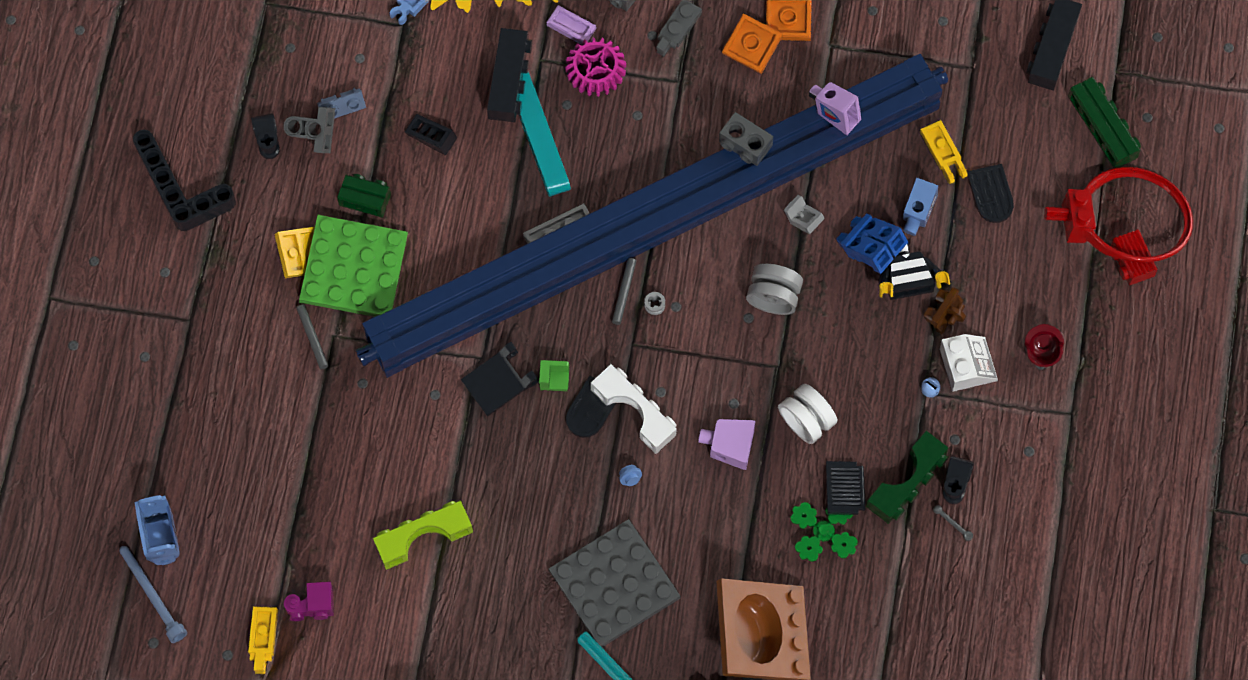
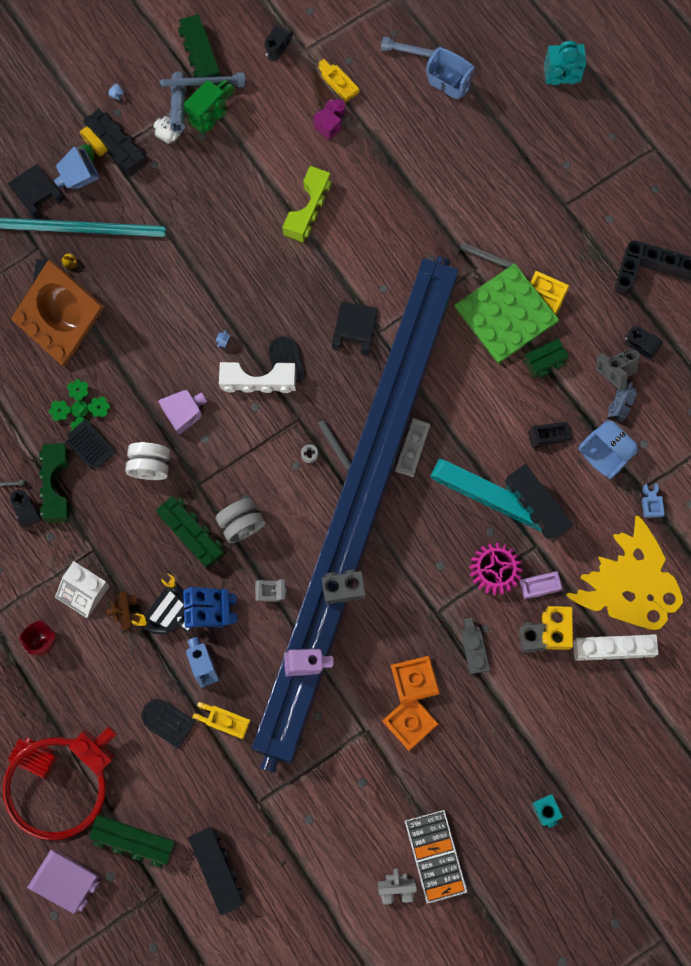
camera: 135 degrees right, 5 degrees up
bright green panel [539,360,569,391] -> none
dark grey plate [549,519,681,647] -> none
light blue hinge [921,377,940,397] -> none
none -> lavender slope [27,850,100,914]
none -> dark green brick [156,496,225,570]
none -> teal brick [544,41,586,85]
none -> medium blue piece [578,420,640,480]

